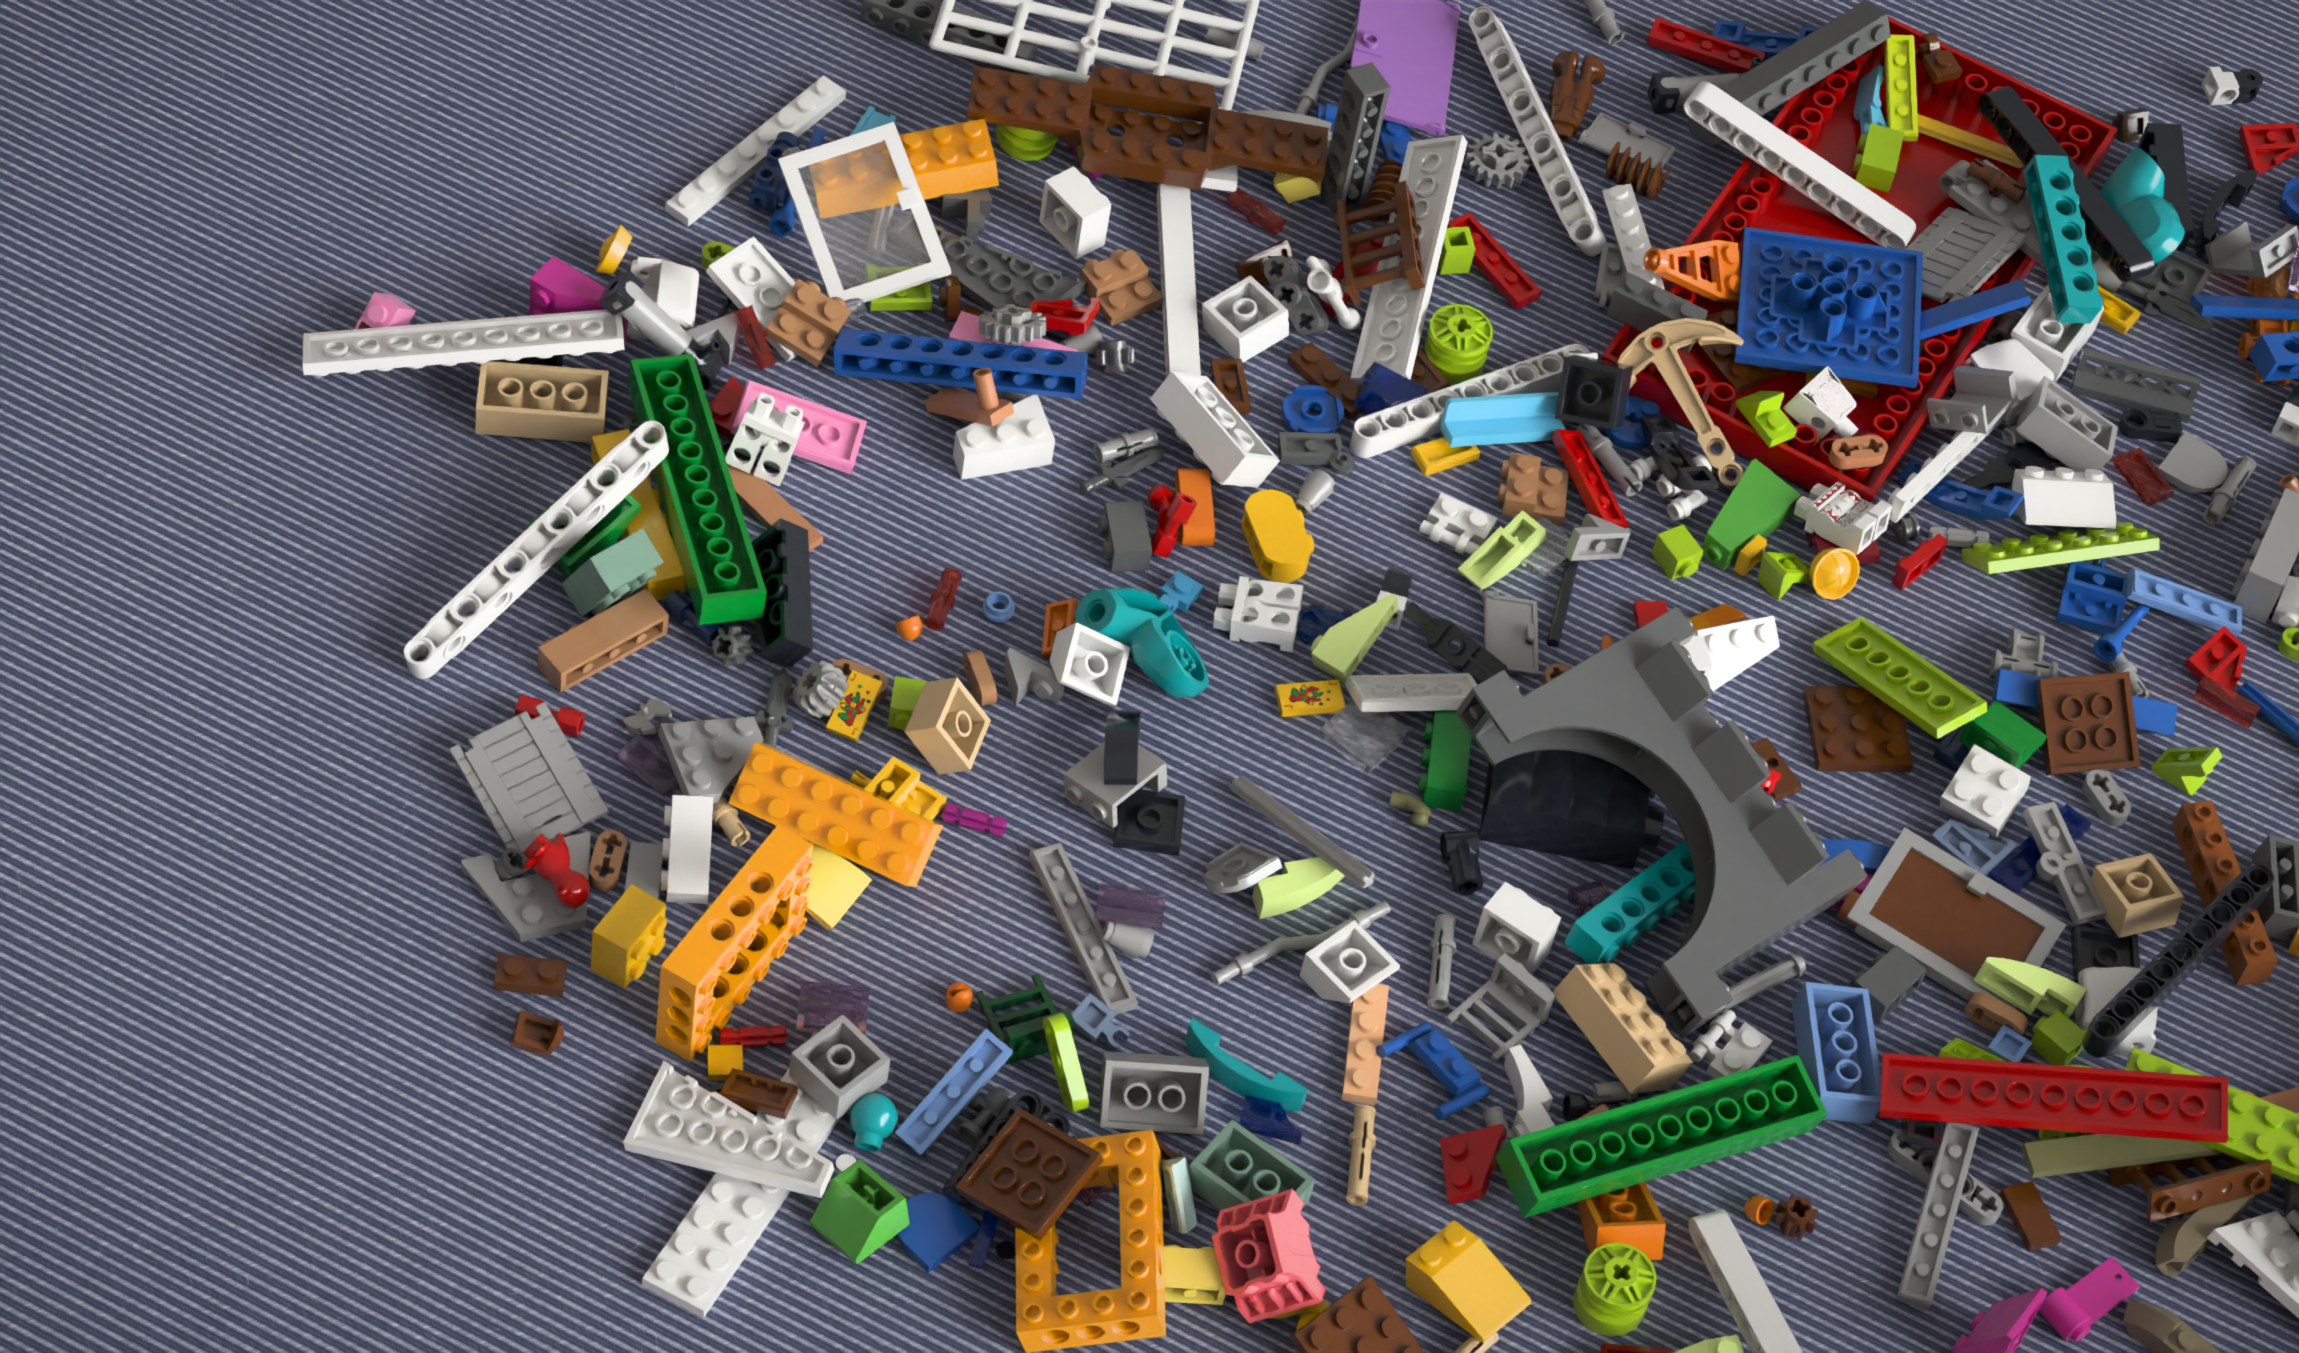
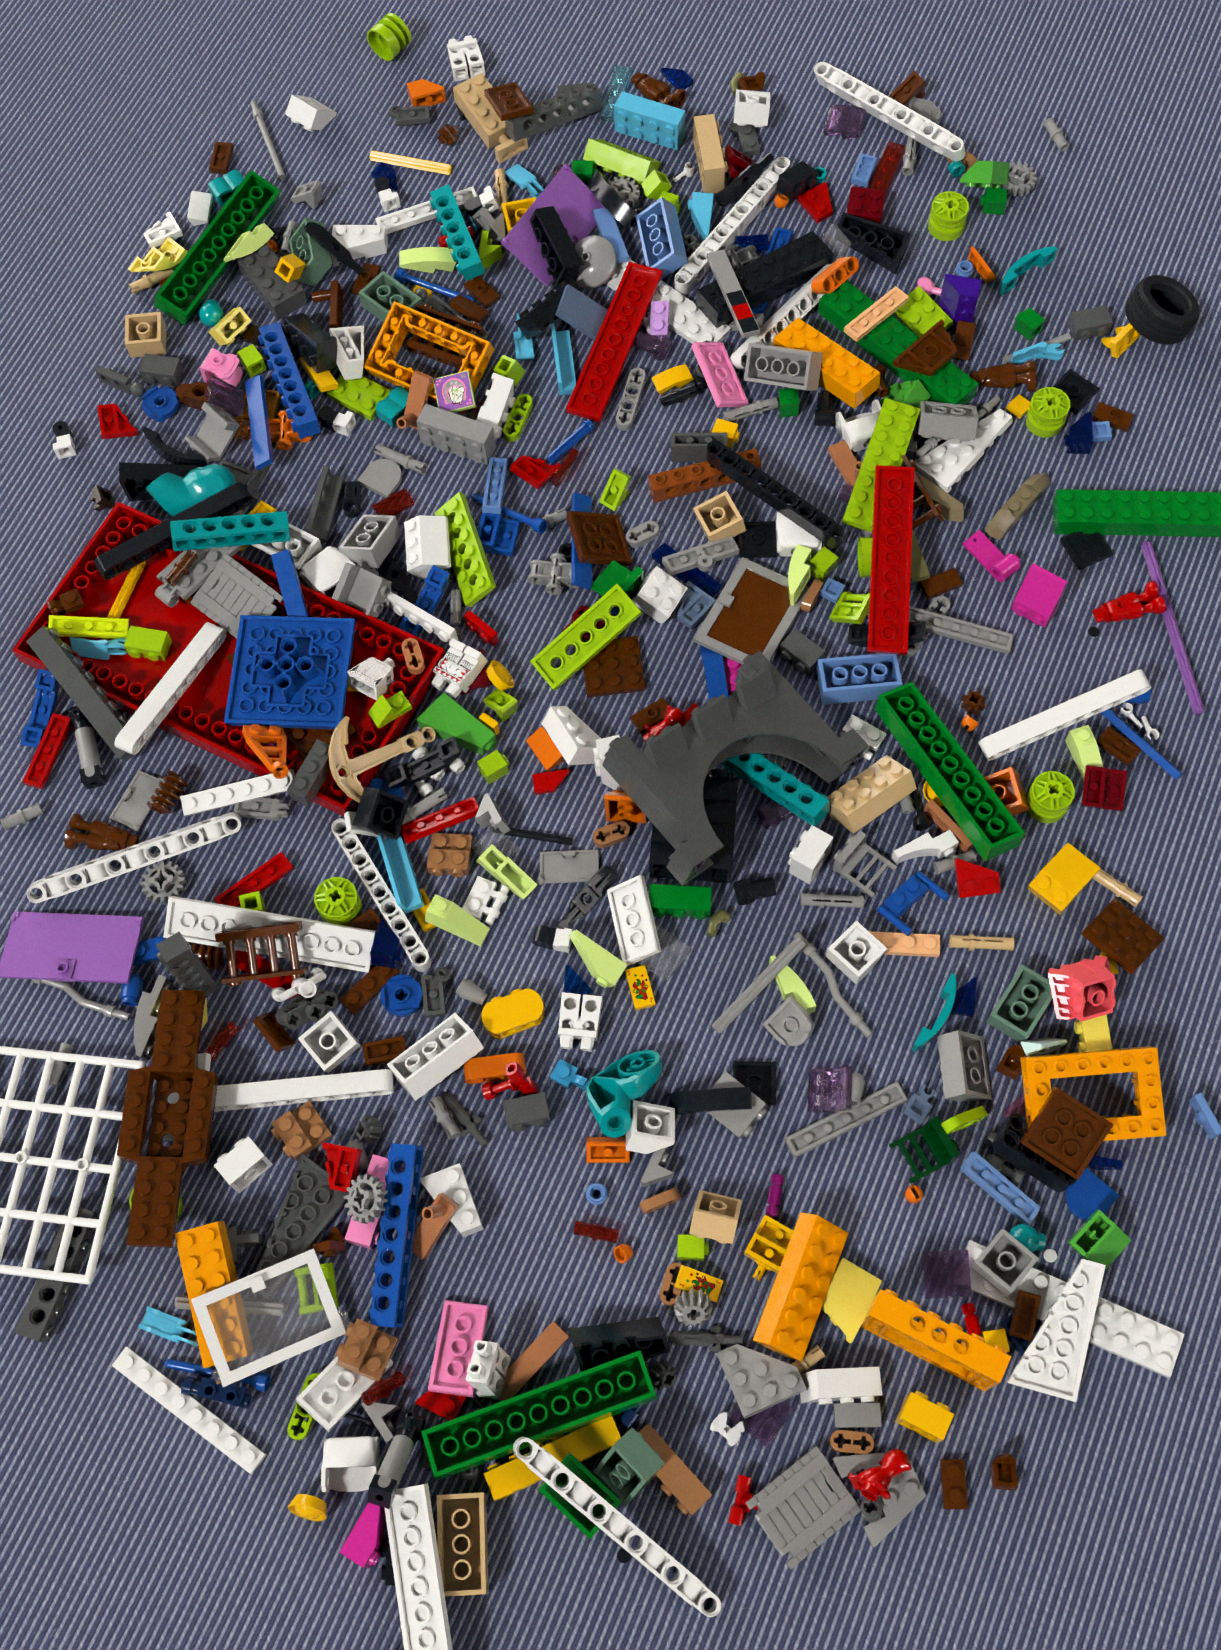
camera: 80 degrees left, 15 degrees up
none -> yellowish green slope [425,894,490,947]

